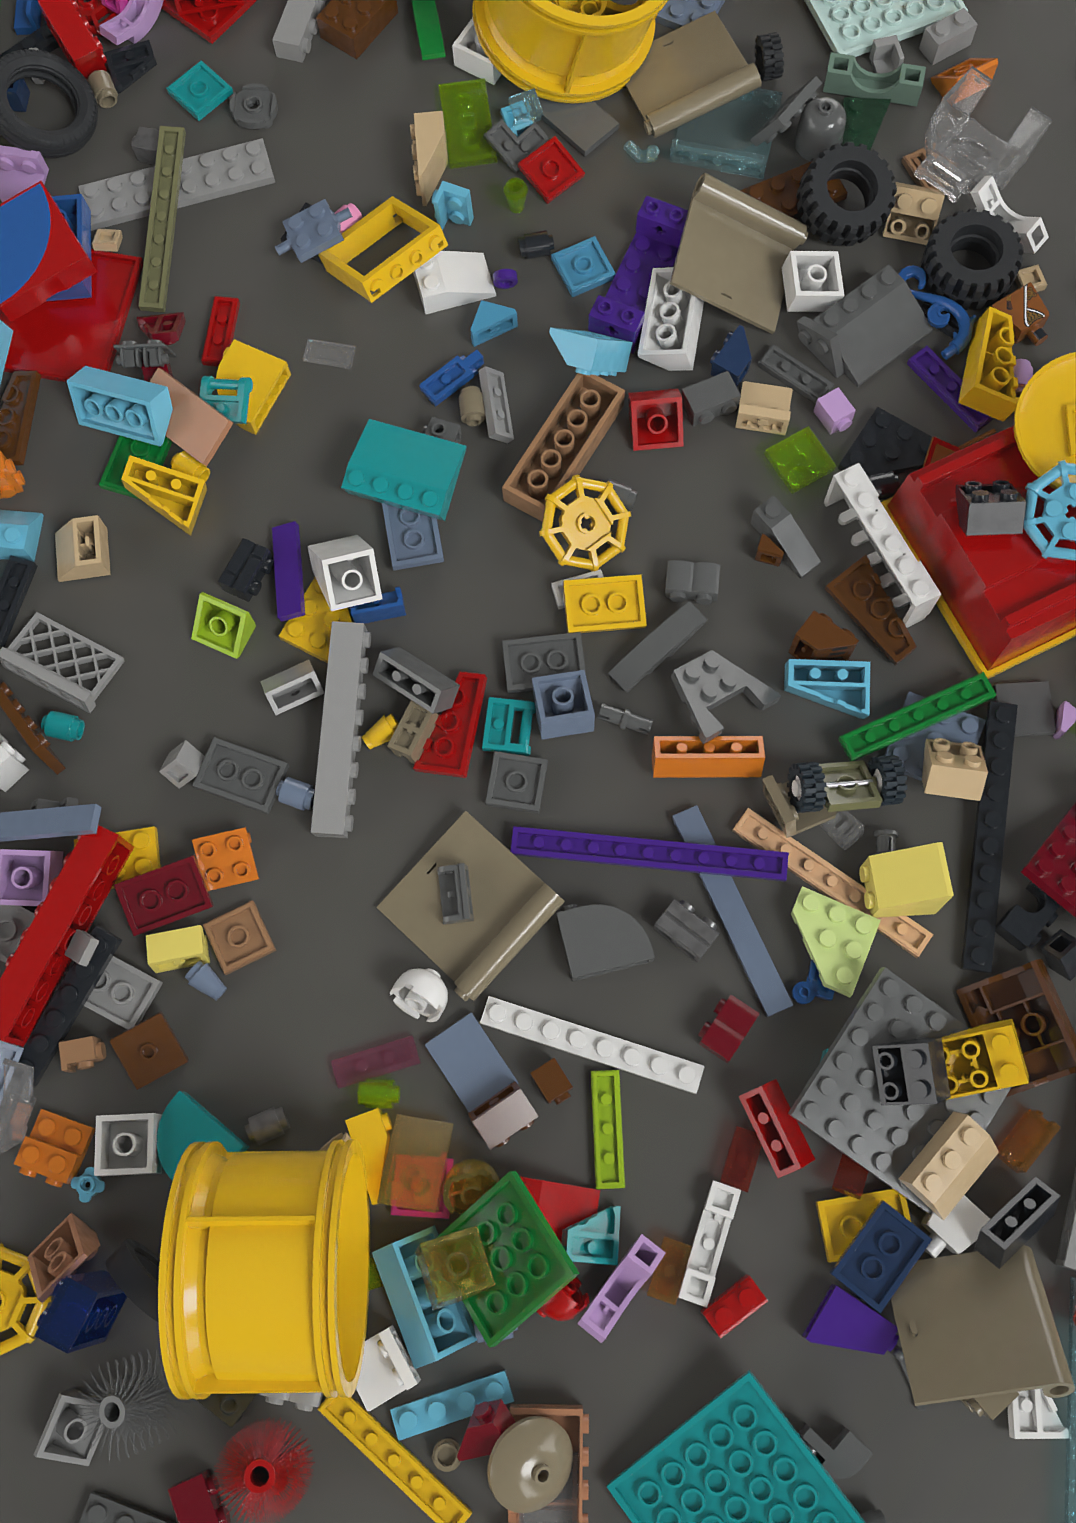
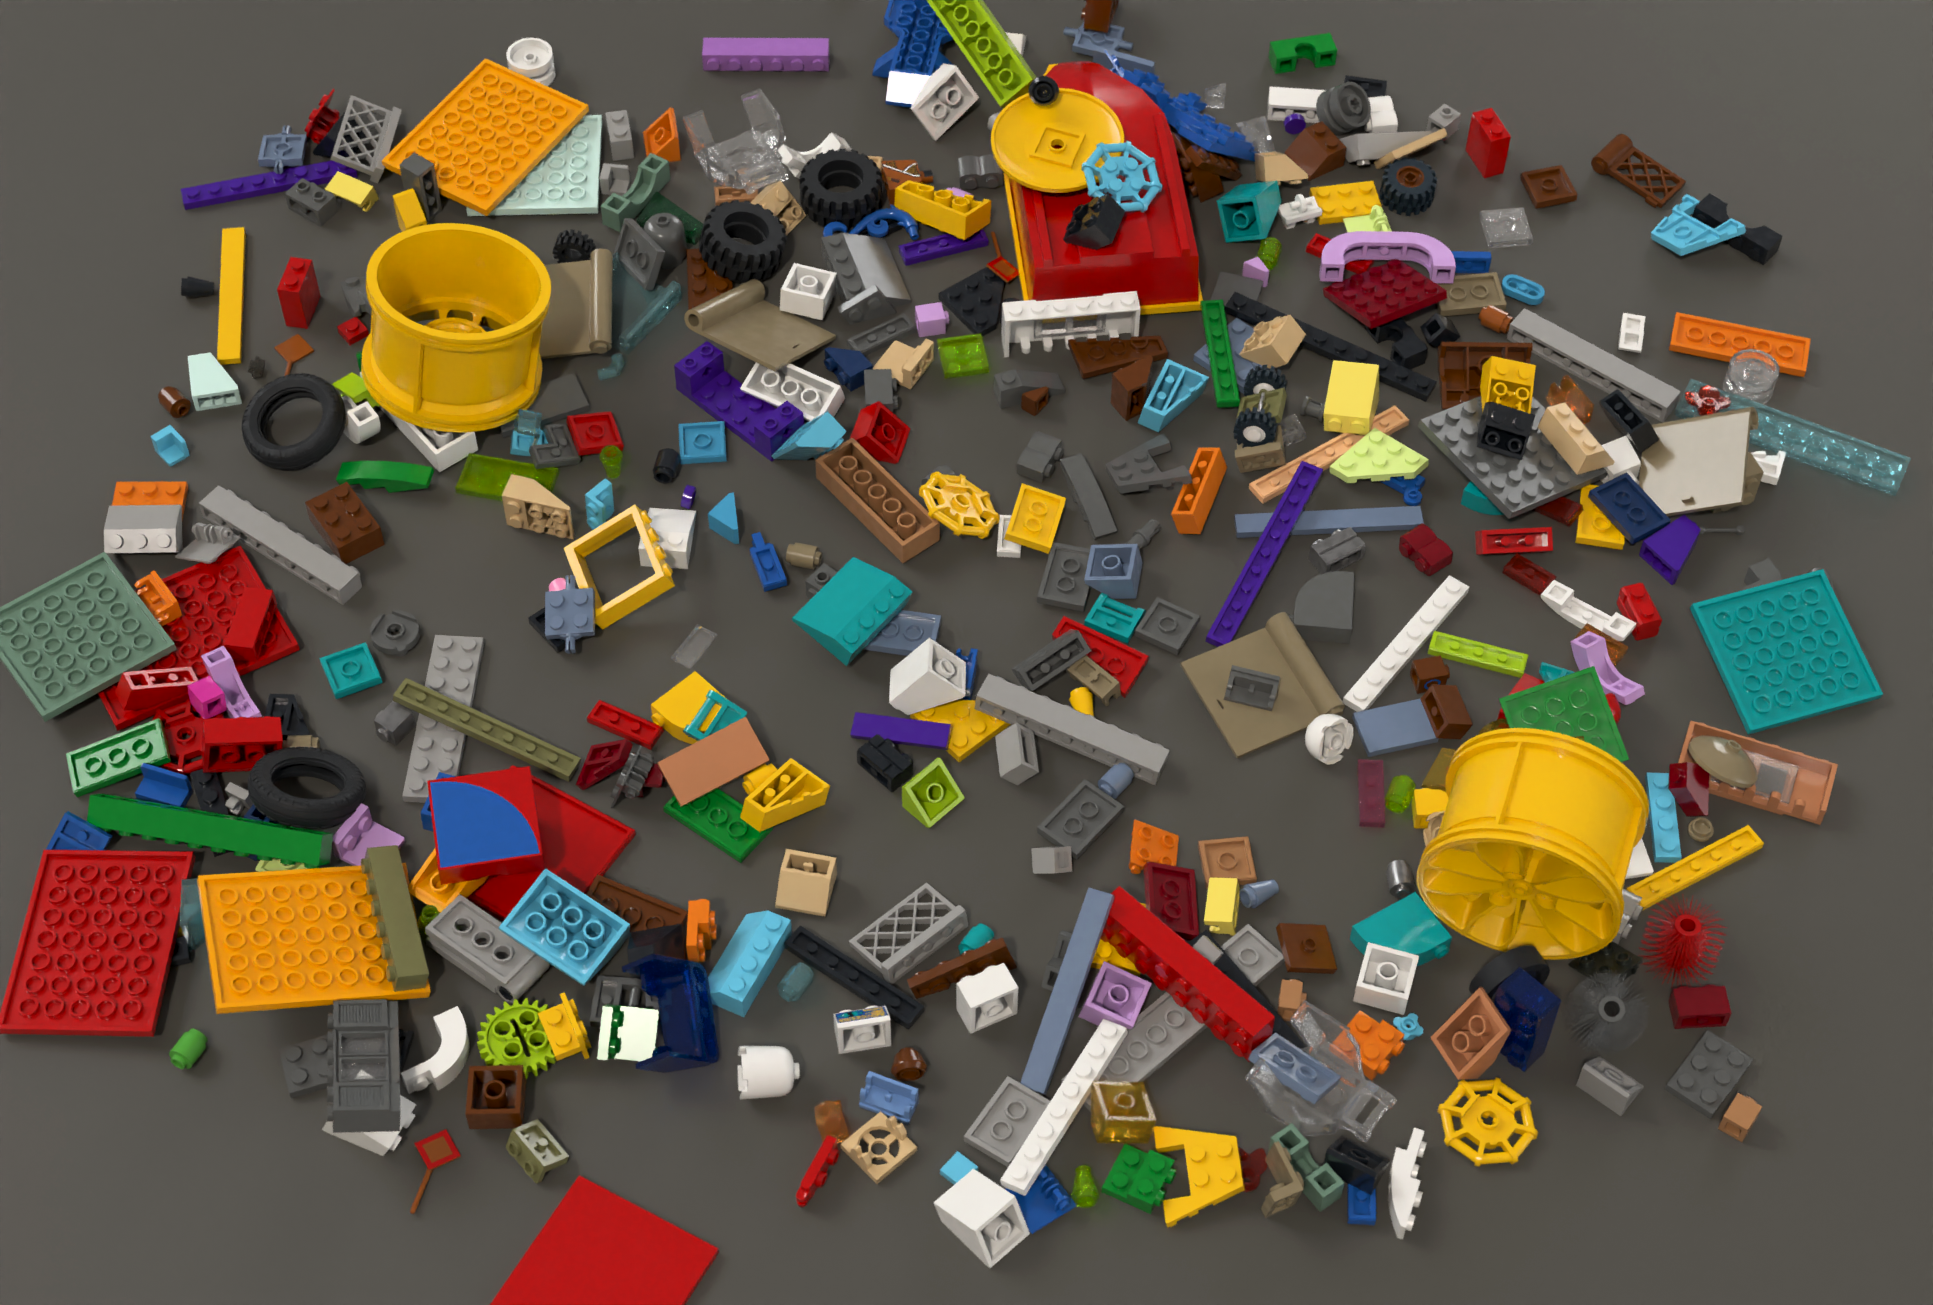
camera: 75 degrees left, 20 degrees down
medium azure slope [66,366,173,446] -> none
light grey plate [479,366,514,444] -> none

